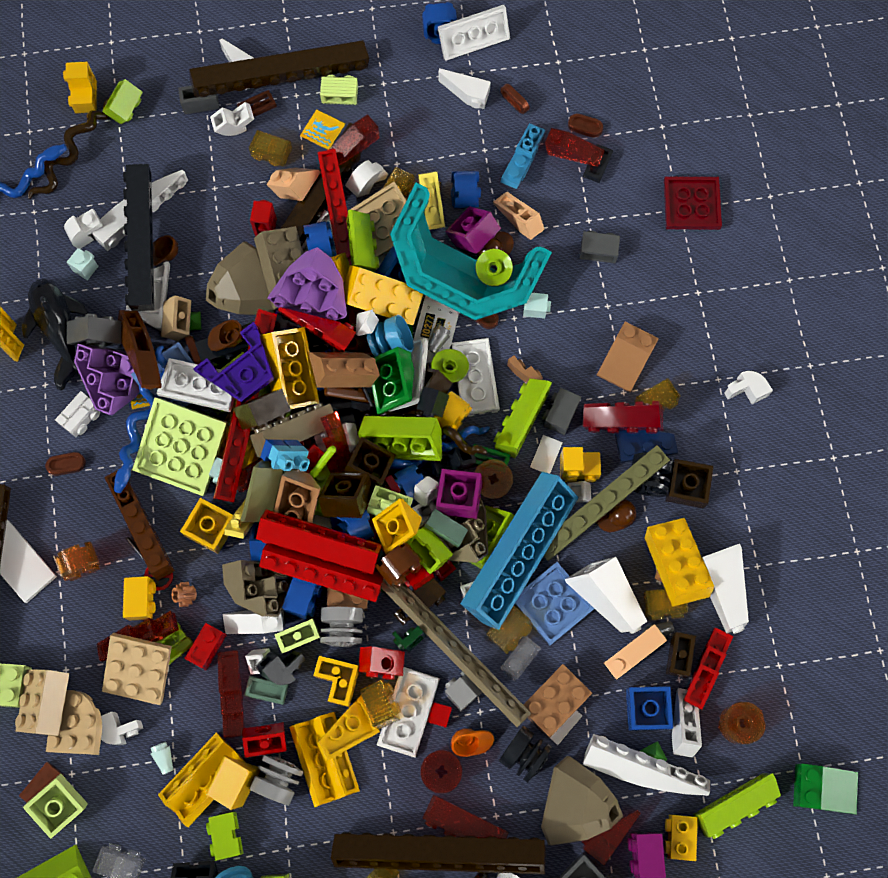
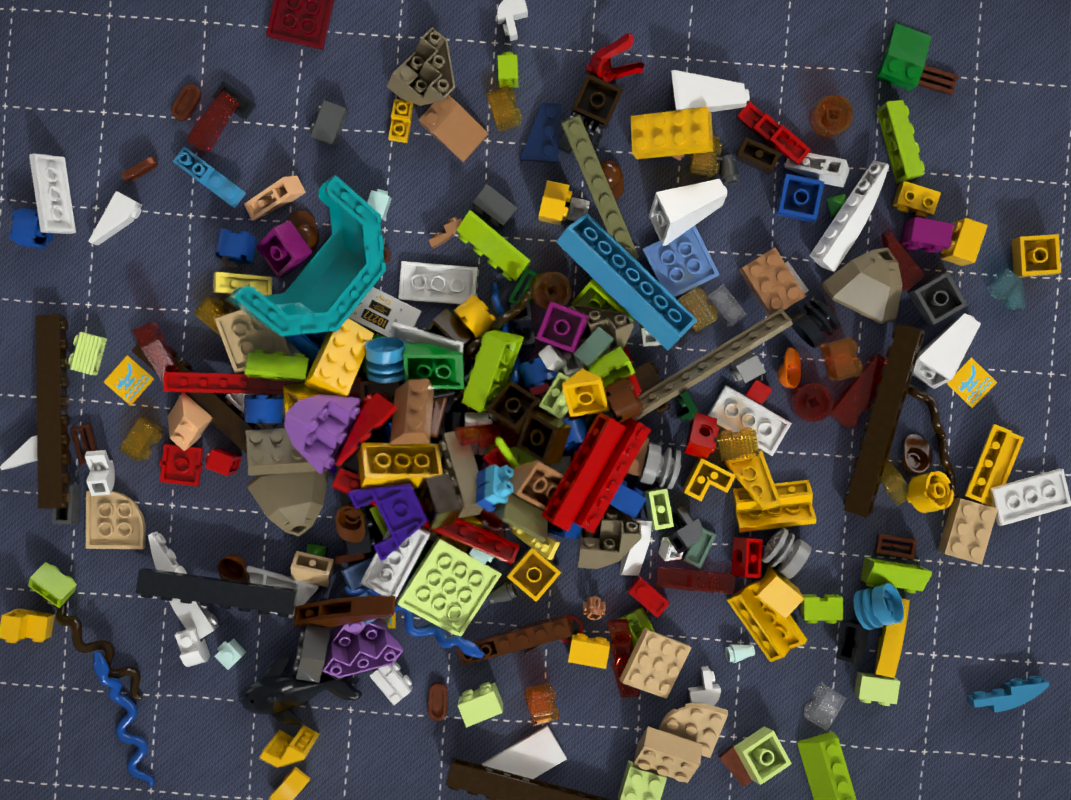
camera: 75 degrees left, 15 degrees up
white brick [345,160,388,197] -> none
white slope [356,310,379,336] -> none
black brick [416,387,450,418] -> none
flat silver cone [428,325,450,354] -> none
lime dish [431,349,469,383] -> none
lime dish [475,249,513,286] -> none
white sticker [530,435,563,474] -> none
dark red wedge [583,401,664,434] -> none
light nougat slope [604,624,667,680] -> none
none -> tan plate [86,491,146,549]
none -> red plate [159,444,204,487]
none -> dark tan brick [387,27,455,106]
none -> yellow slope [388,99,414,143]
none -> yellowish green brick [458,682,504,727]
none -> dark grey cone [488,582,517,604]
none -> lime brick [498,52,519,88]
none -> red piece [585,33,645,82]
none -> clear orange brick [820,337,863,381]
none -> copper tile [917,66,959,96]

